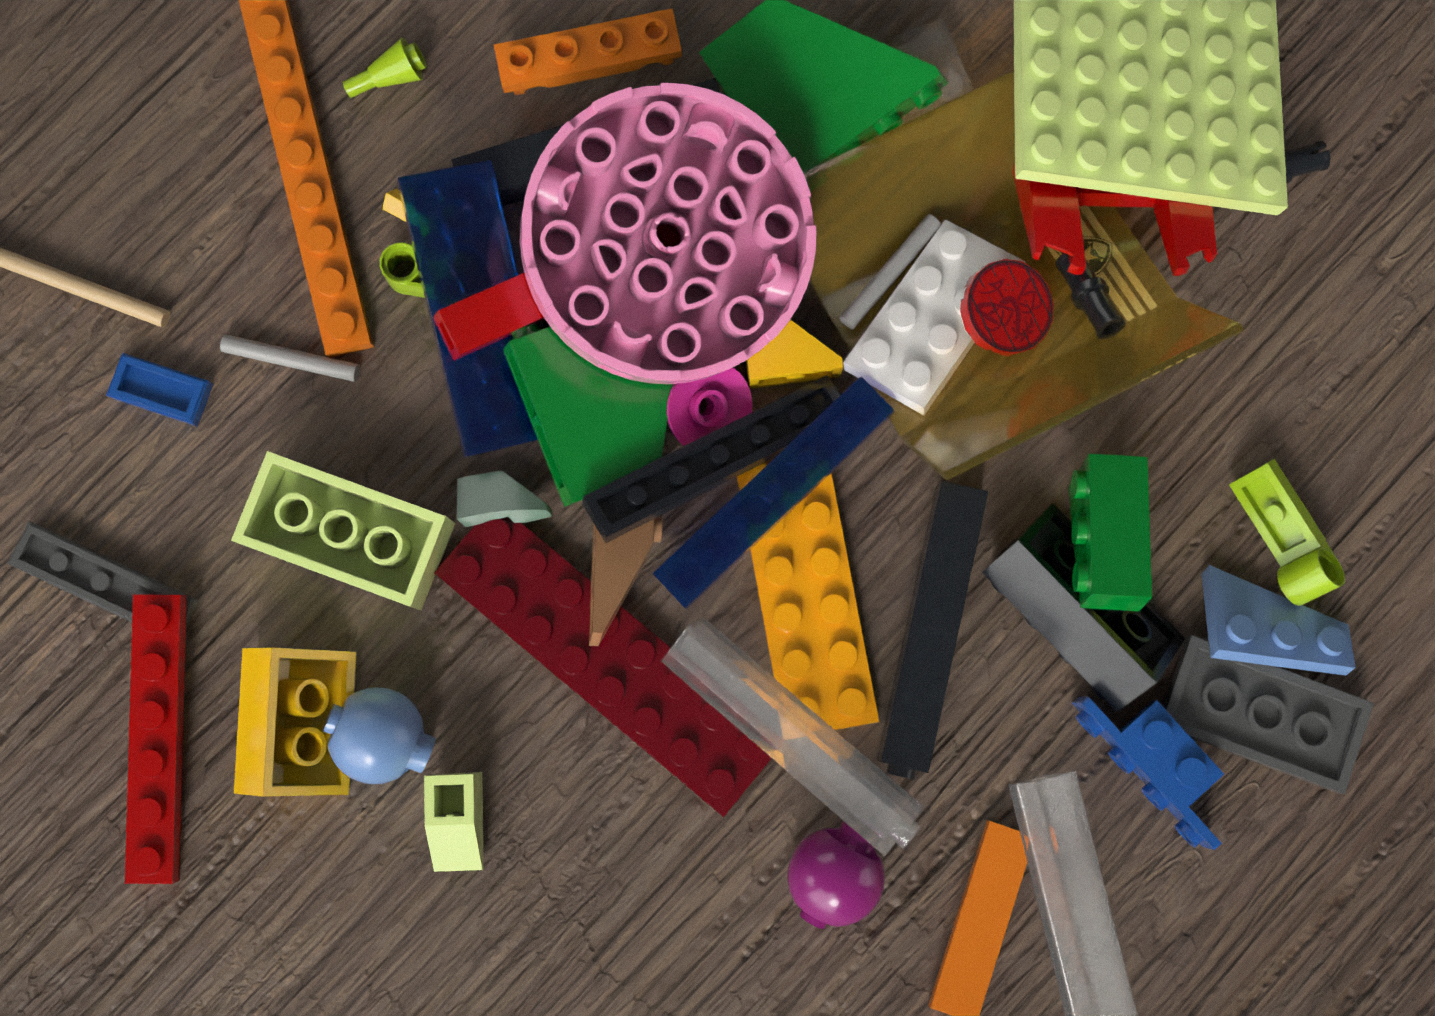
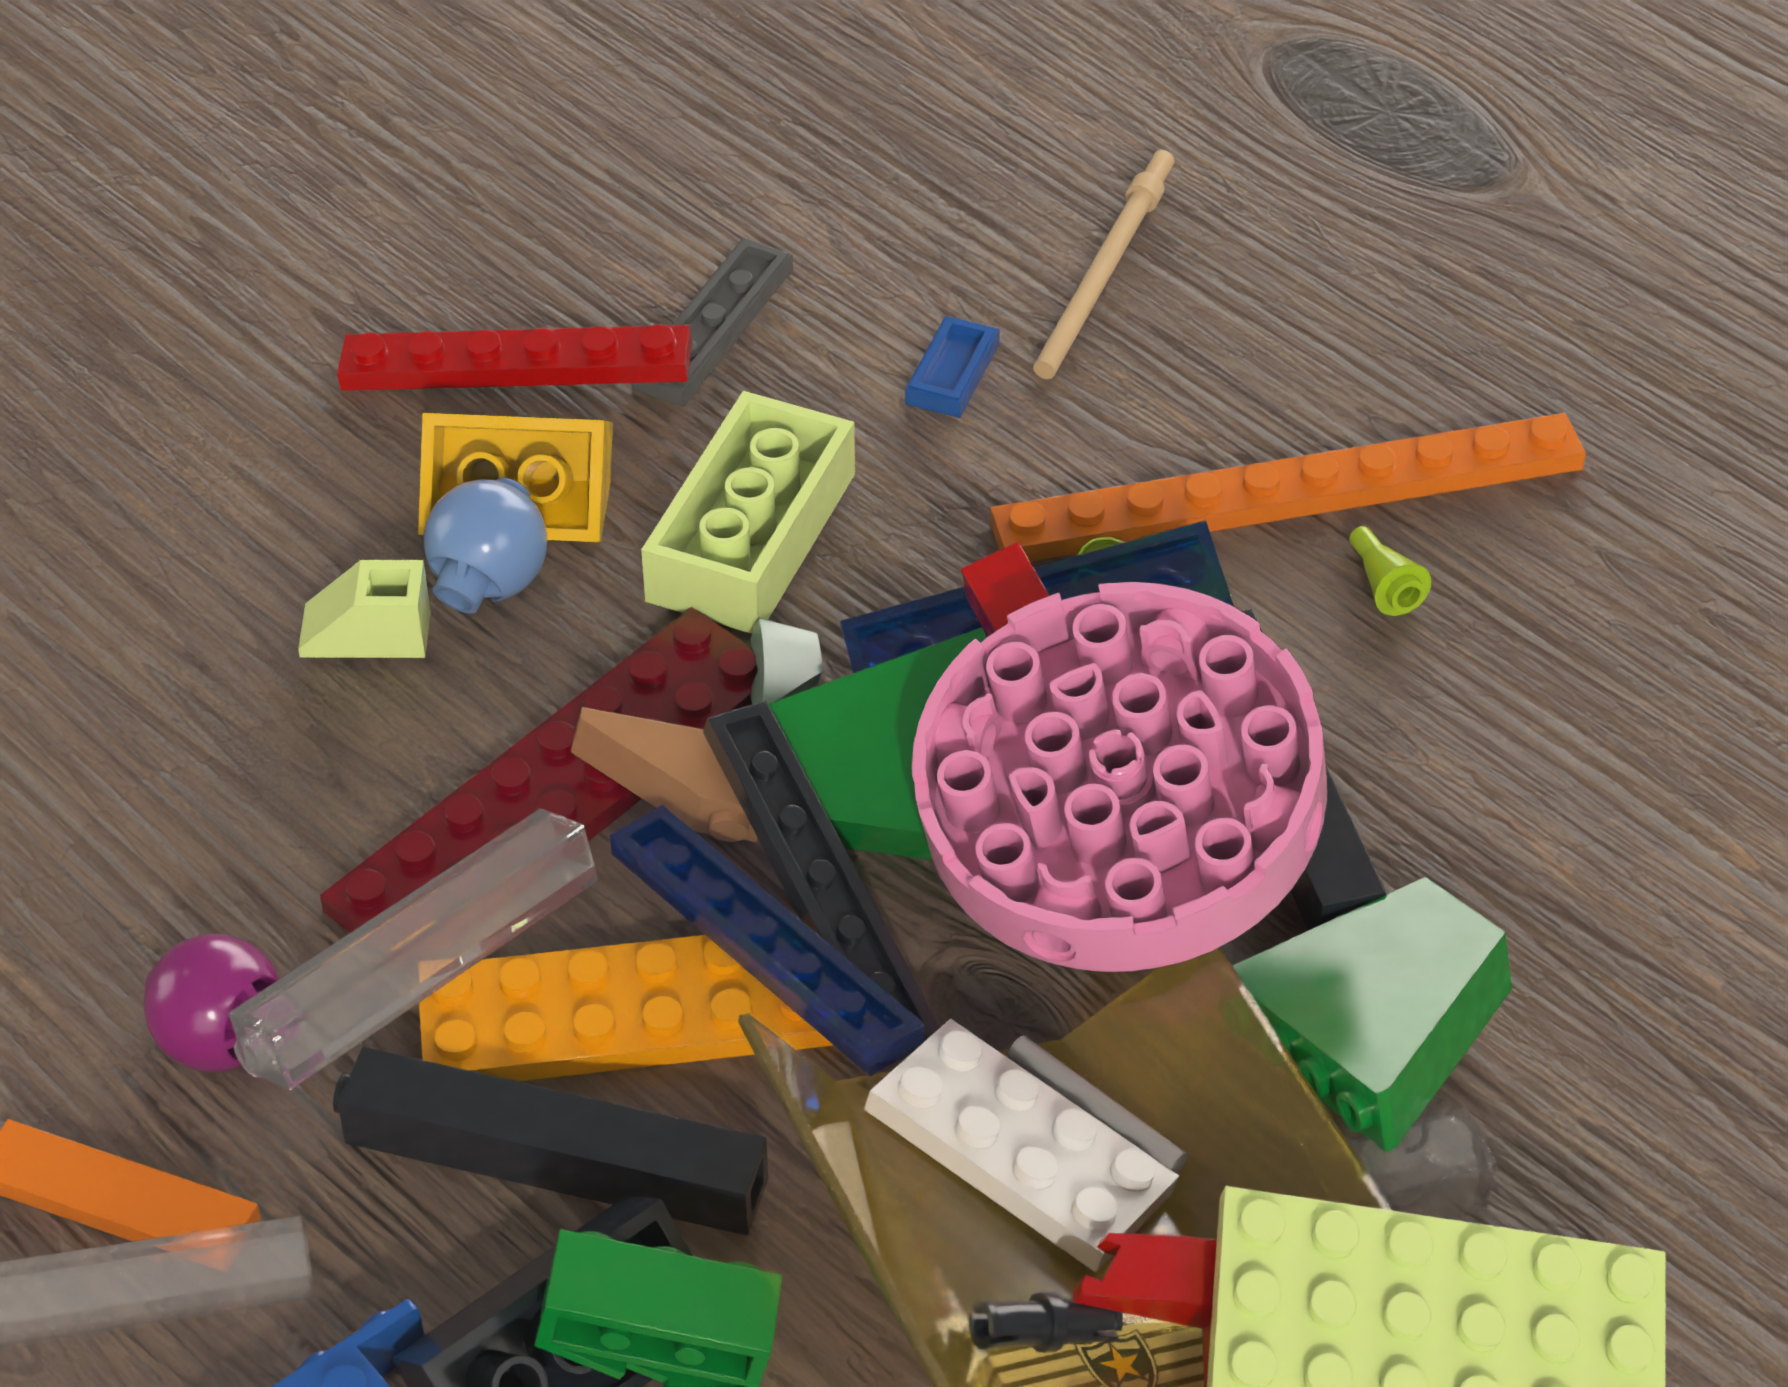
camera: 90 degrees right, 35 degrees down
light grey bar [220,334,360,382] -> none
orange piece [494,8,682,95] -> none
dark pink dish [667,367,752,446] -> none
yellow slope [746,319,843,389] -> none
tile [960,259,1054,356] -> none

